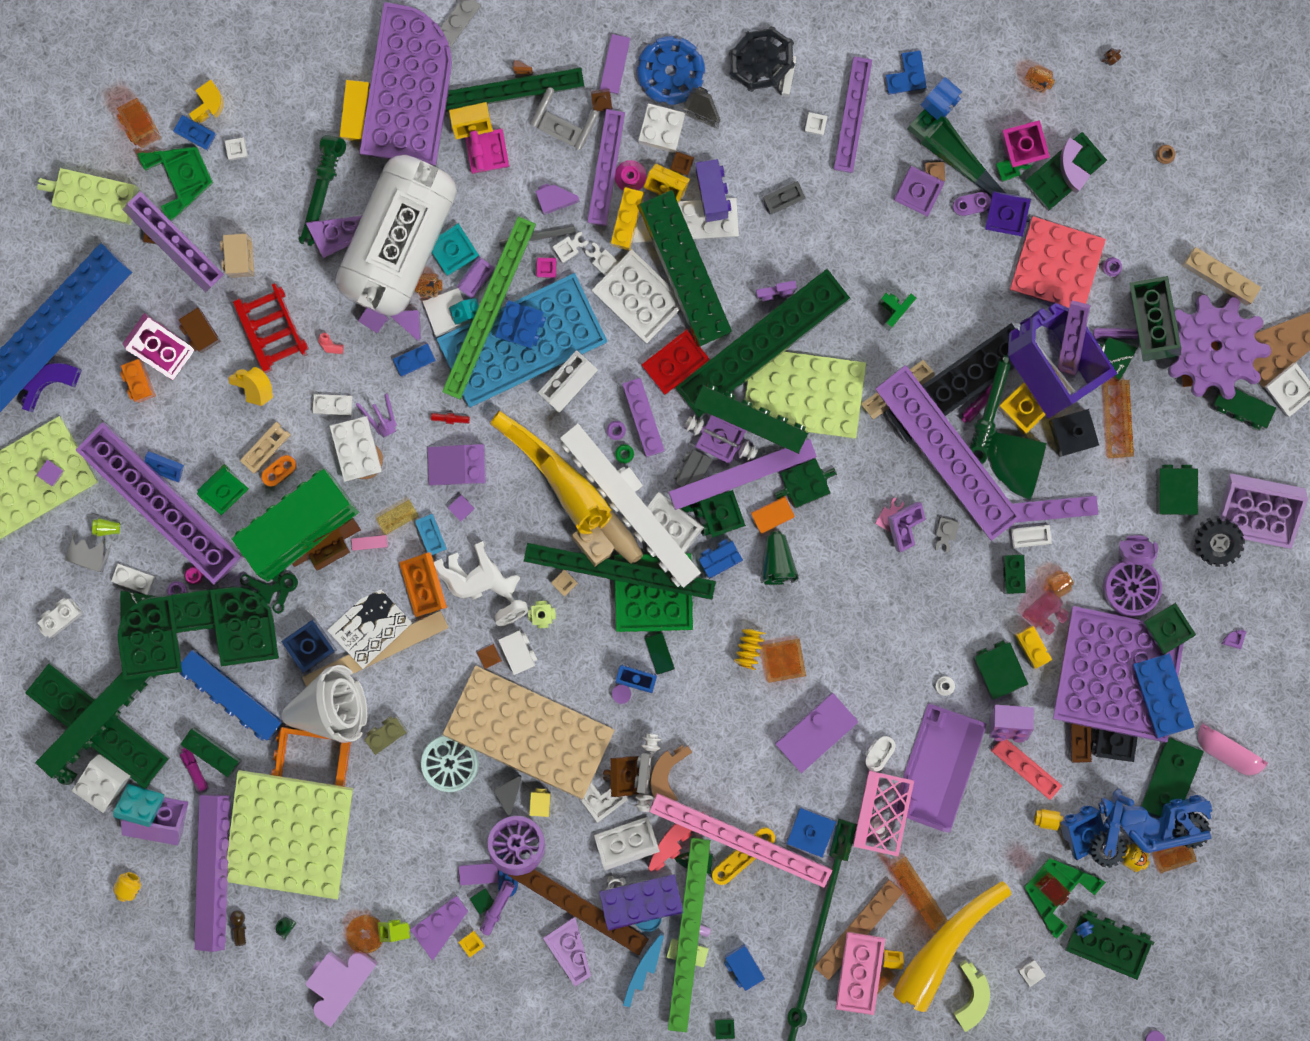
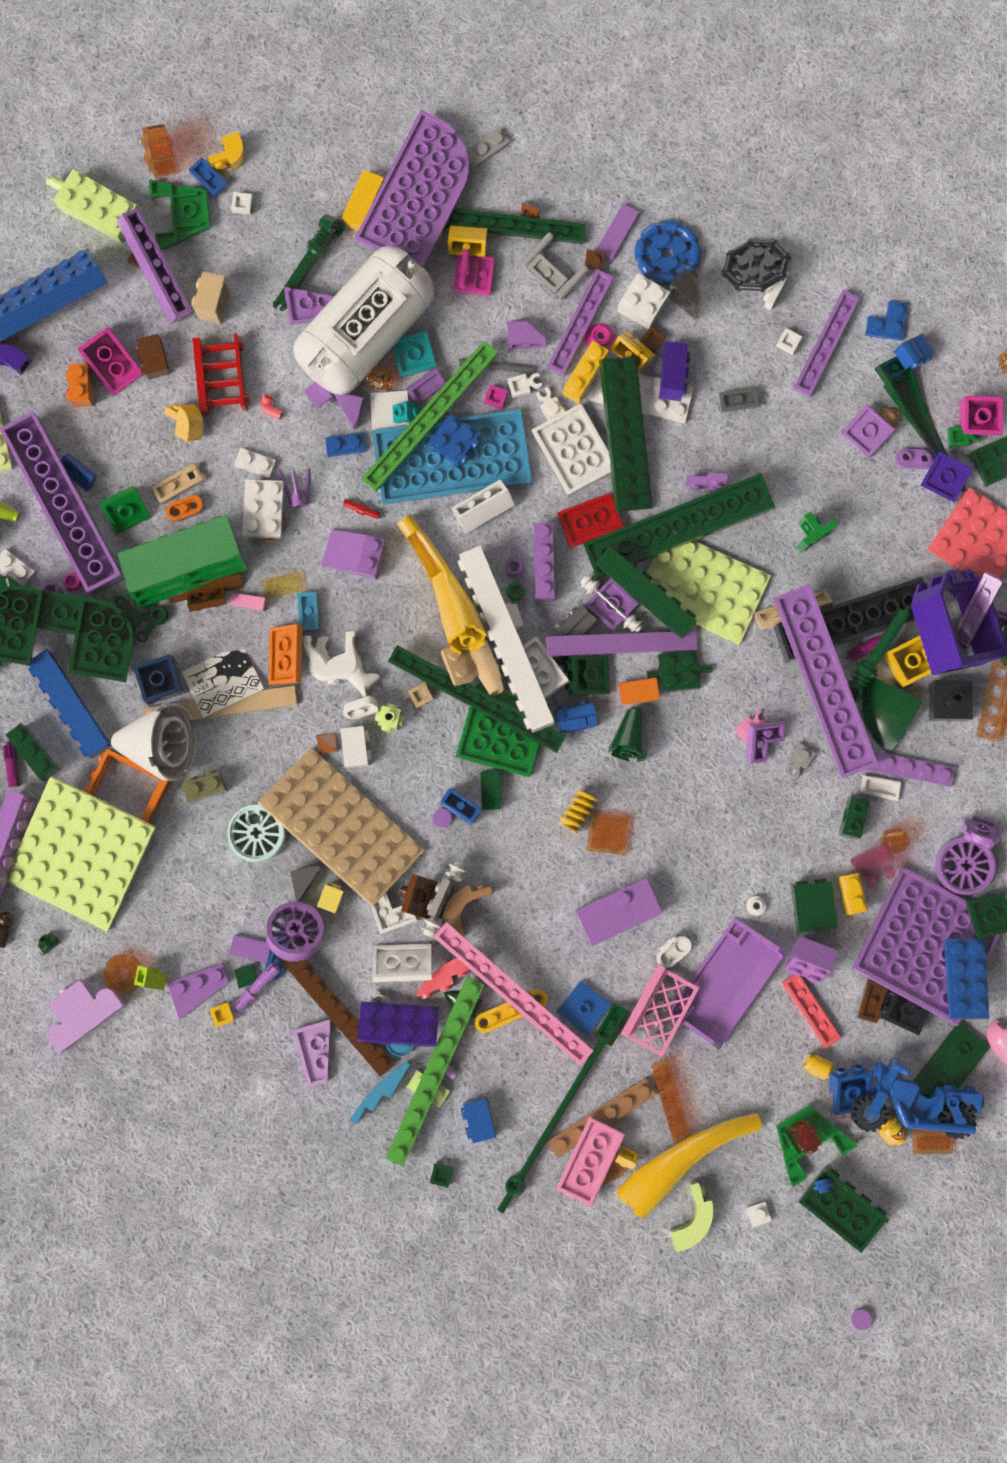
camera: 15 degrees right, 5 degrees down
medium lavender tile [448,495,475,522] -> none

